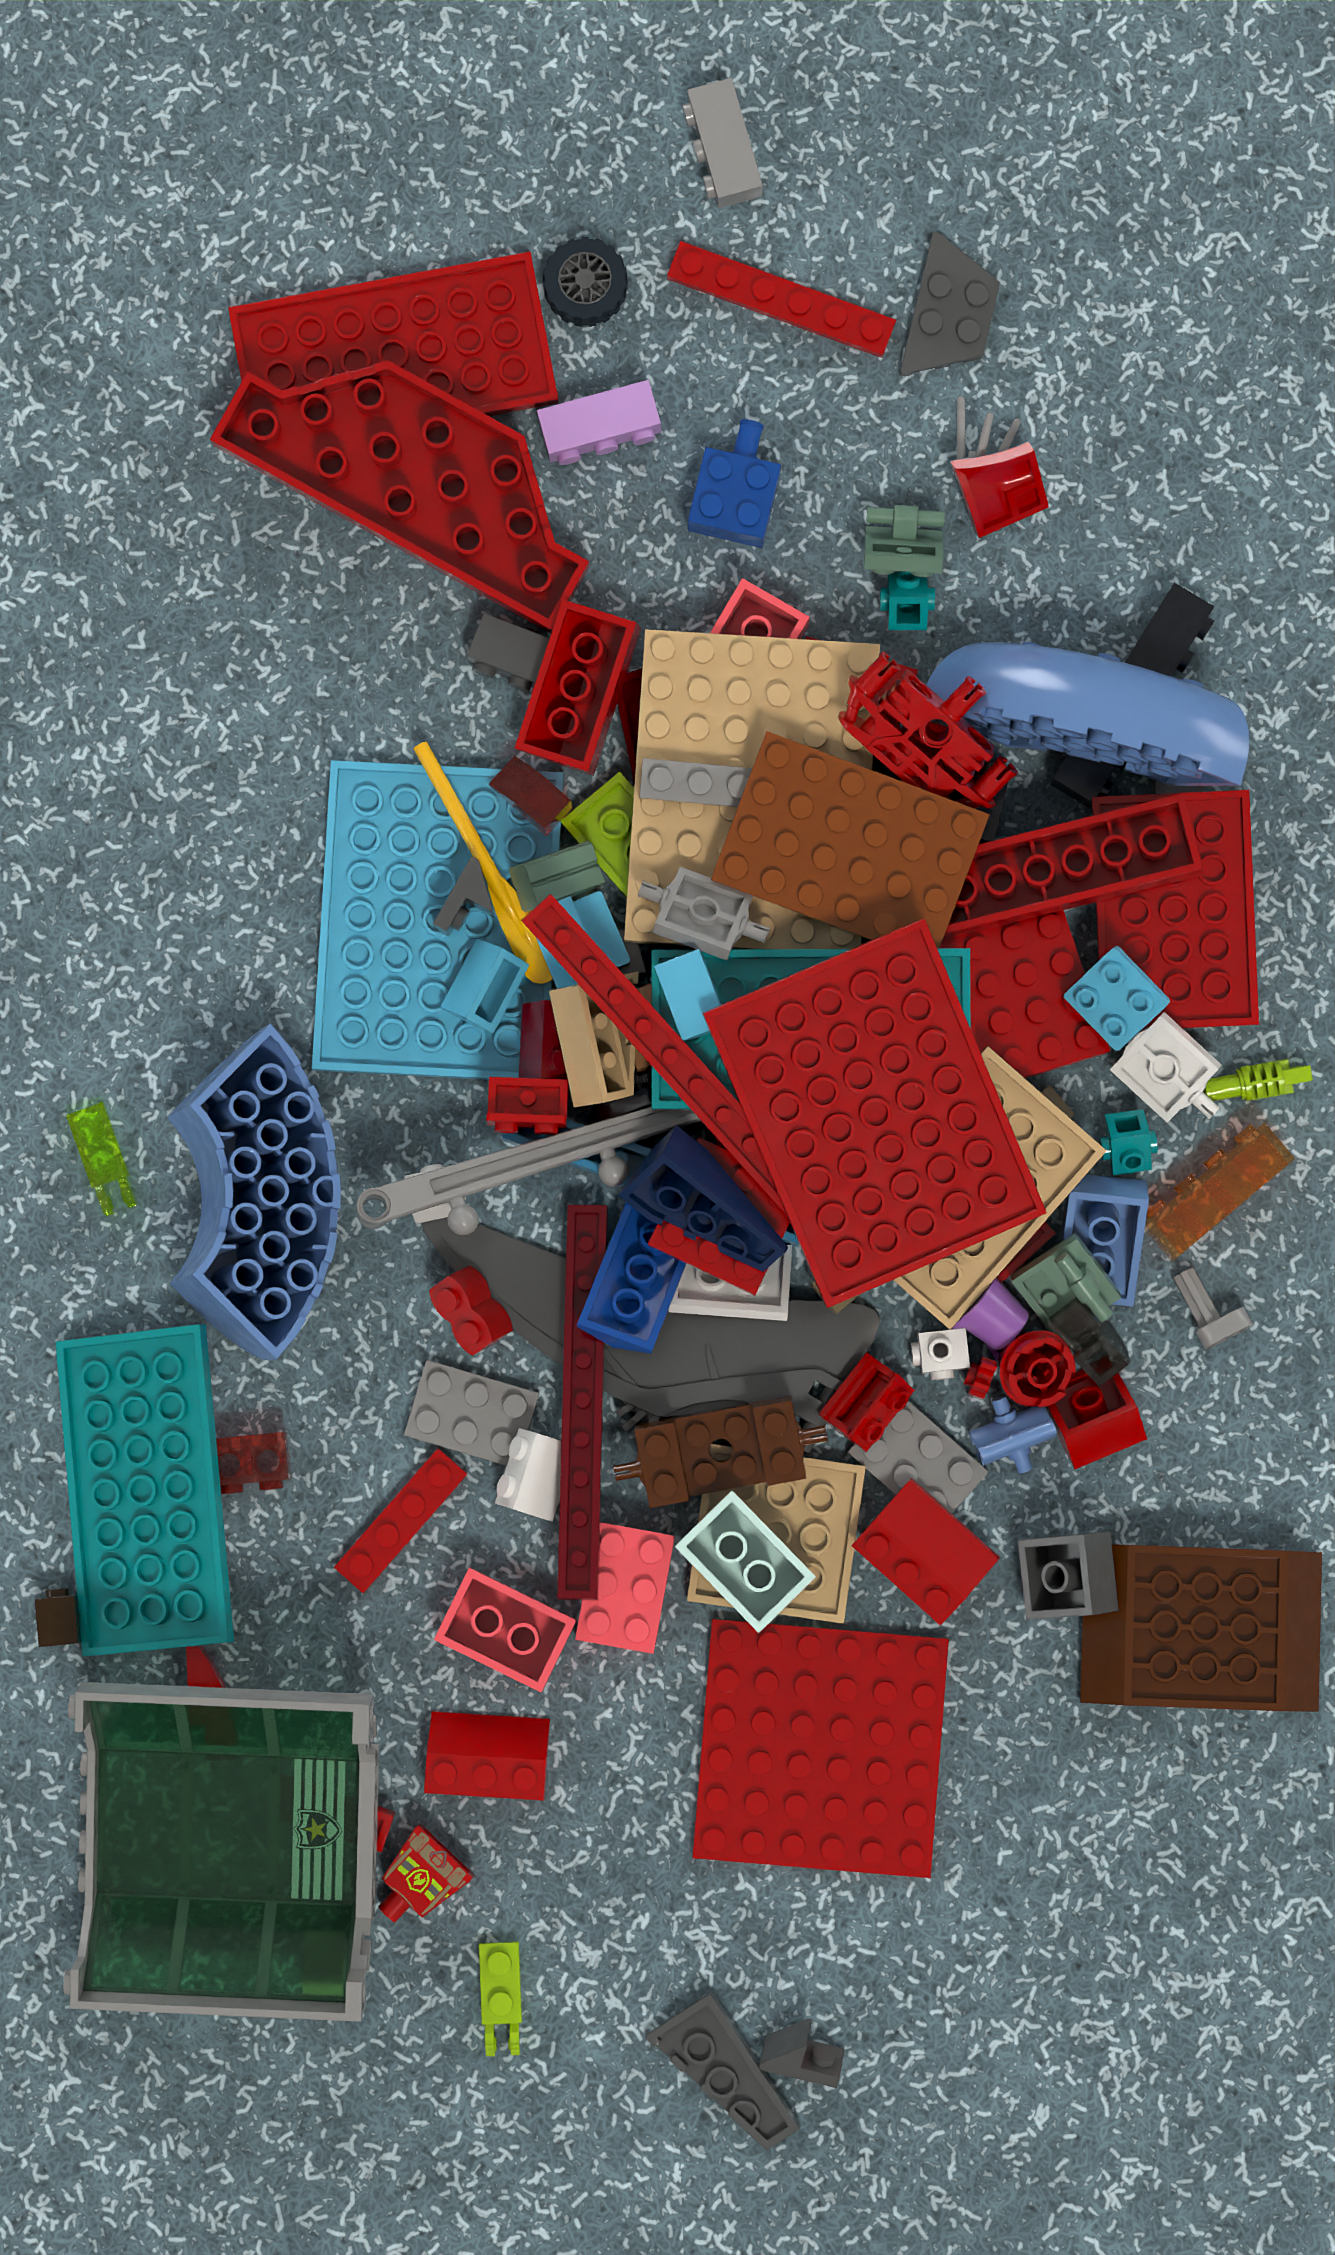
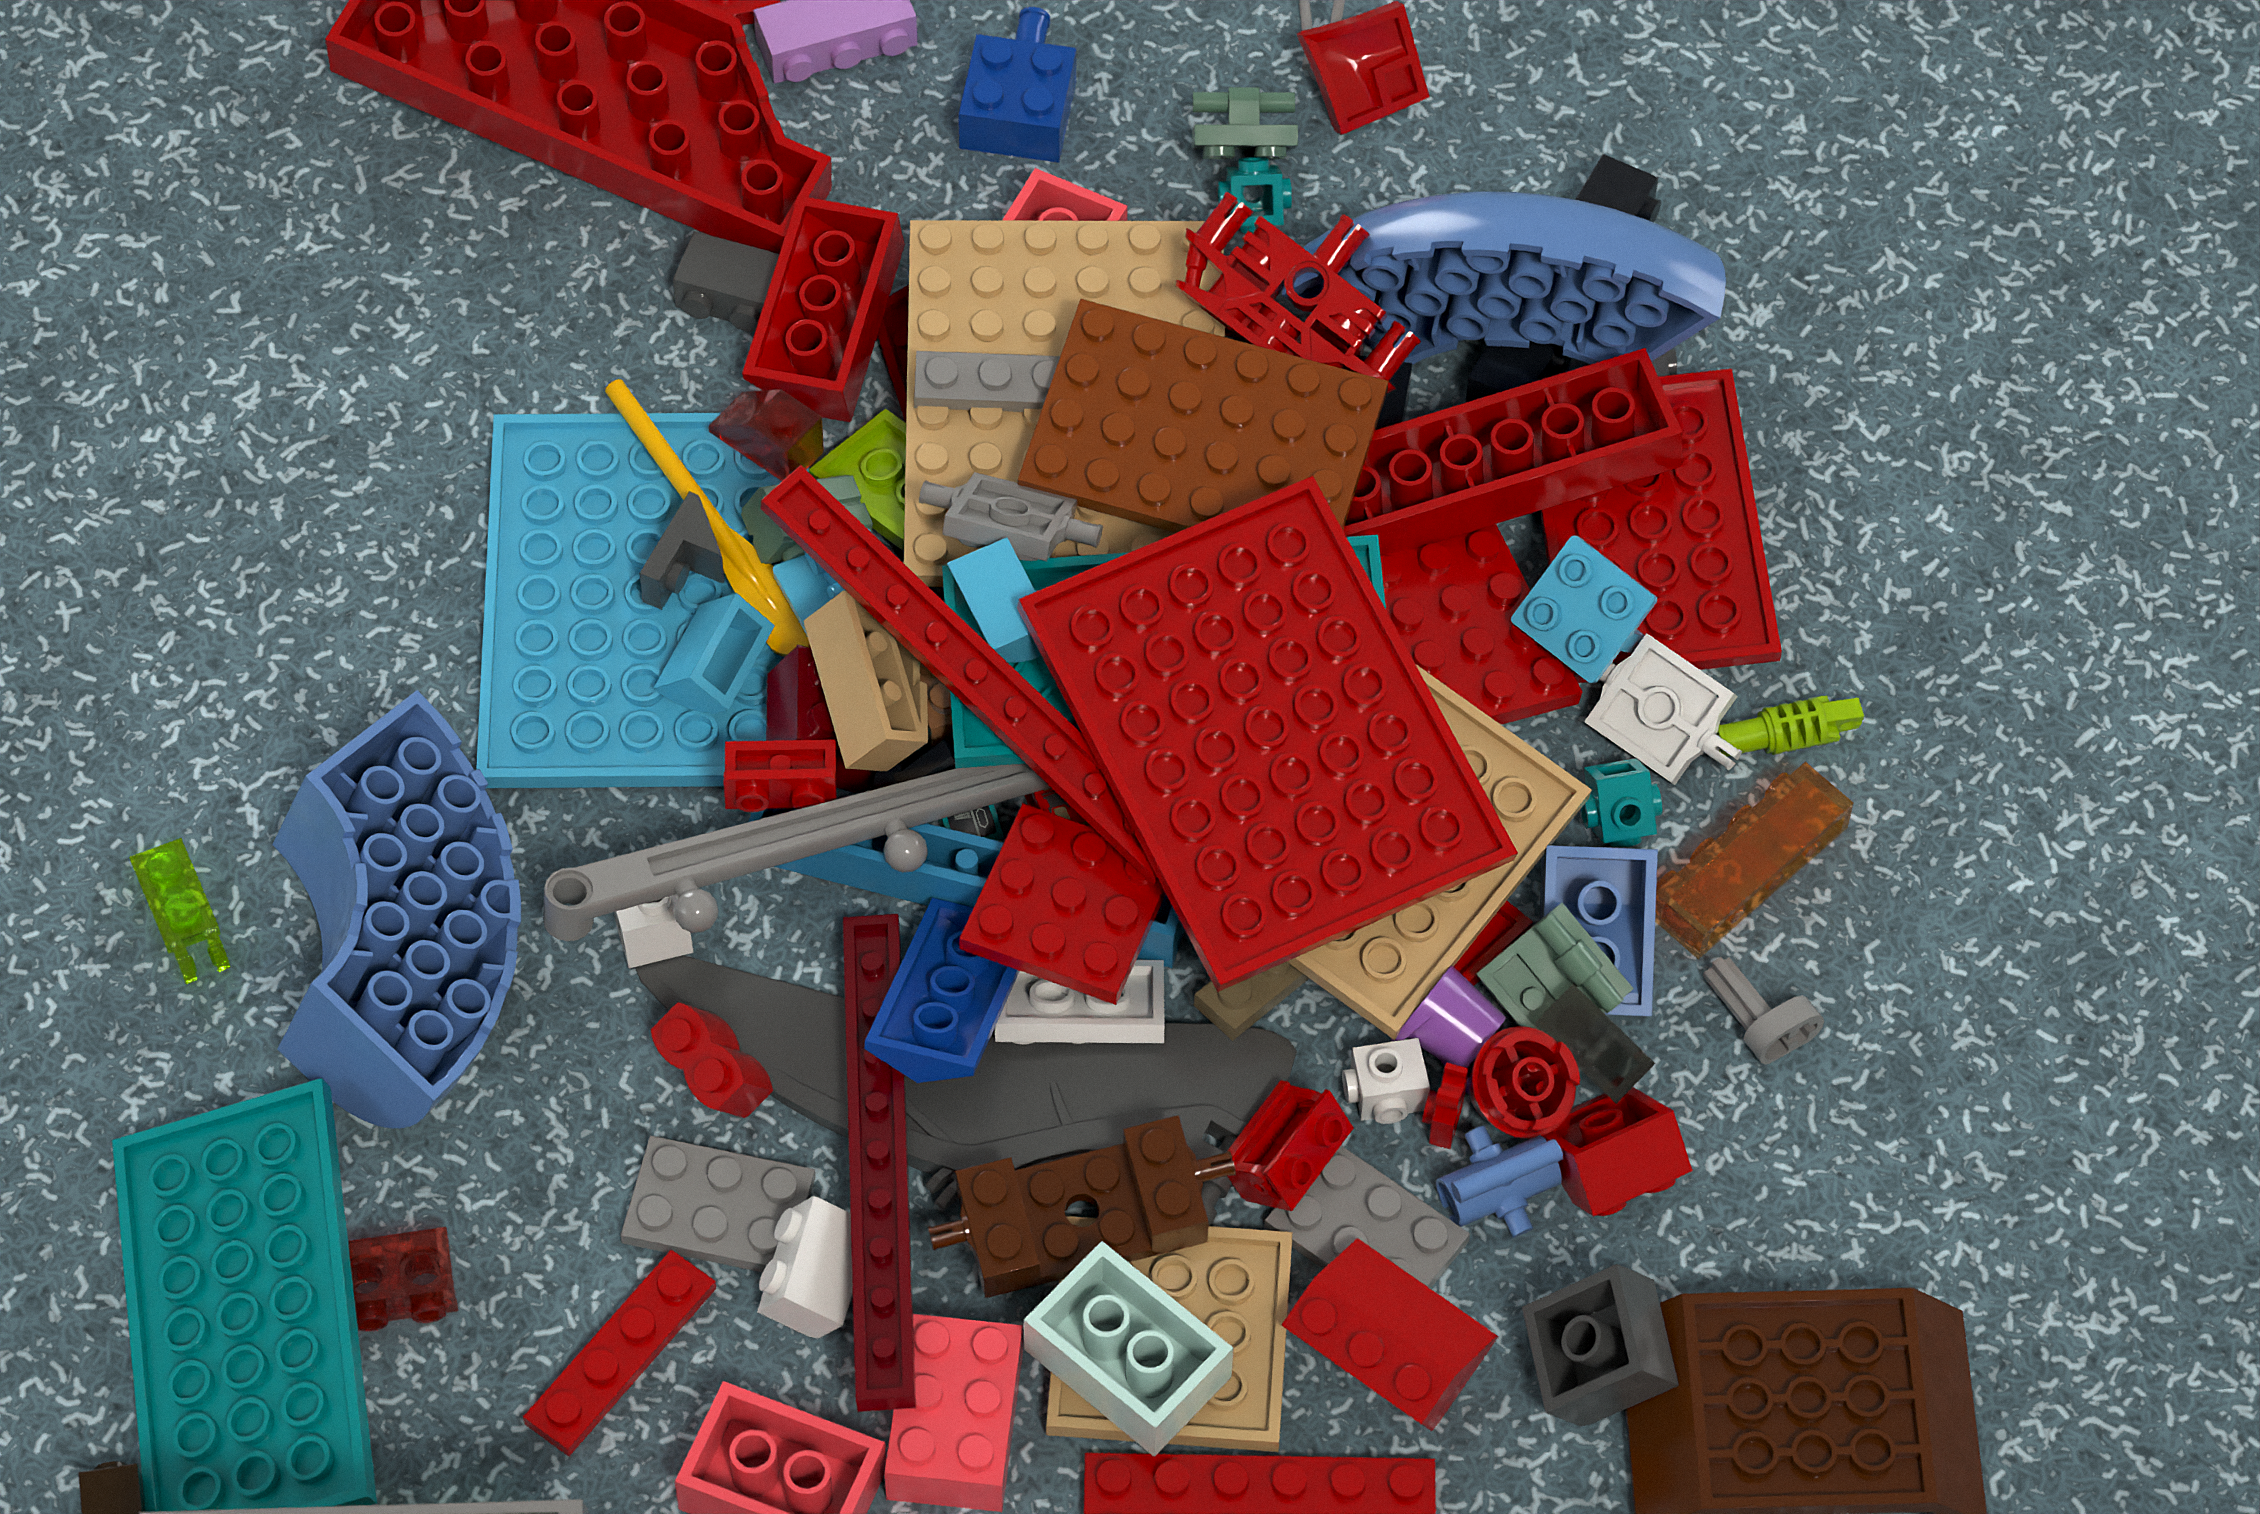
camera: 10 degrees left, 25 degrees down
dark blue wedge [618,1125,788,1272] -> none

